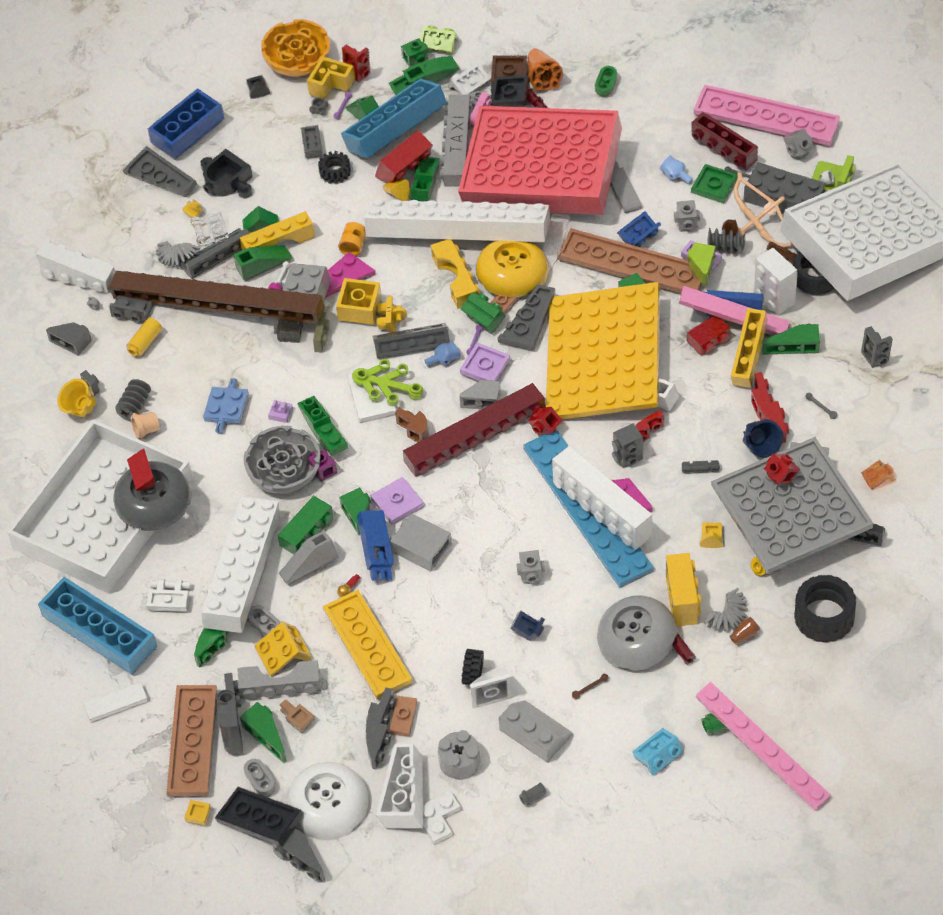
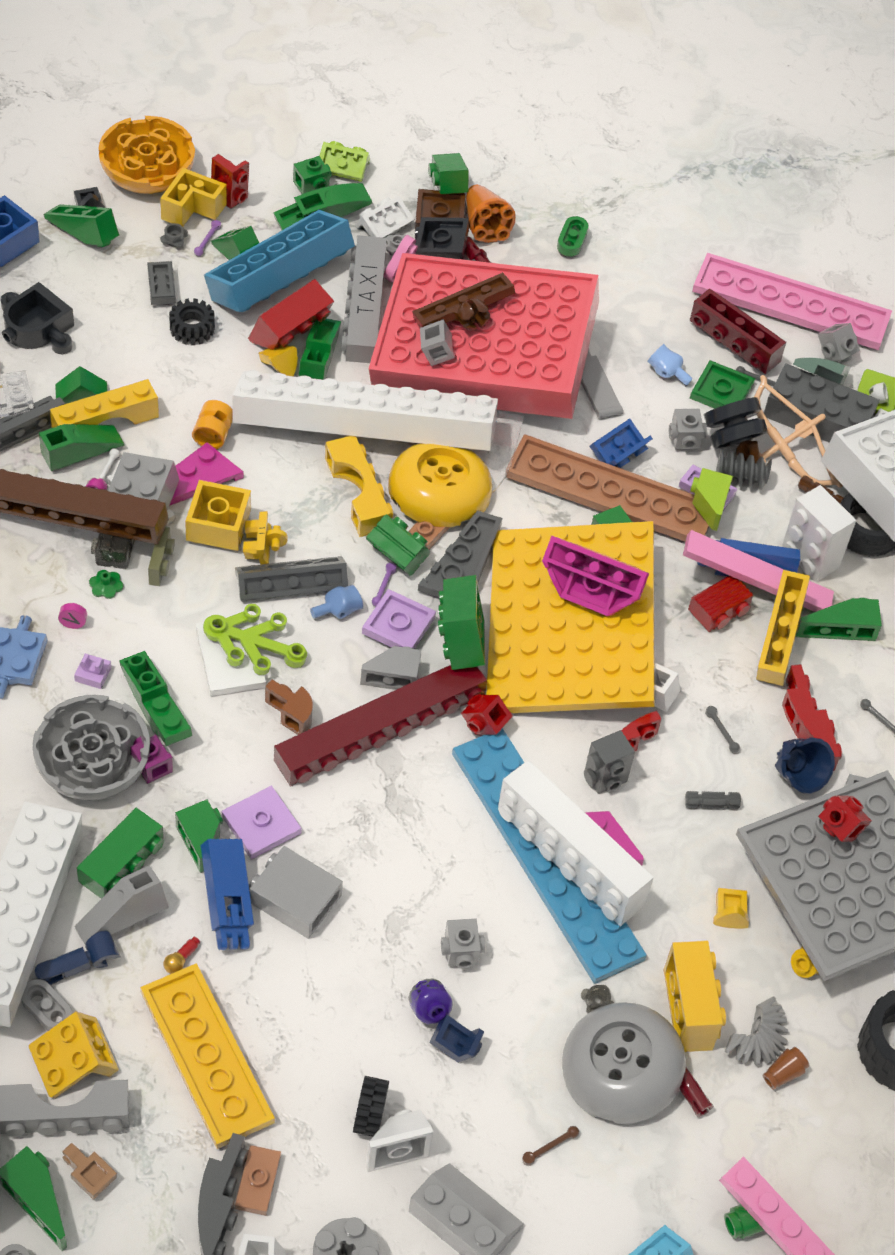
camera: 10 degrees left, 0 degrees up
none -> dark blue piece [34,931,121,986]
none -> green slope [43,204,119,247]
none -> dark pink tile [58,603,87,629]
none -> green plant [89,570,123,599]
none -> dark purple head [409,978,453,1024]
none -> reddish brown plate [412,272,515,331]
none -> light grey brick [420,320,455,366]
none -> green brick [428,153,469,194]
none -> green brick [438,575,485,670]
none -> dark pink wedge [542,535,649,616]
none -> clear smoke plate [581,985,614,1014]
none -> black wheel [703,397,768,449]
none -> dark grey hinge [705,706,740,753]
none -> sand green slope [793,357,851,385]

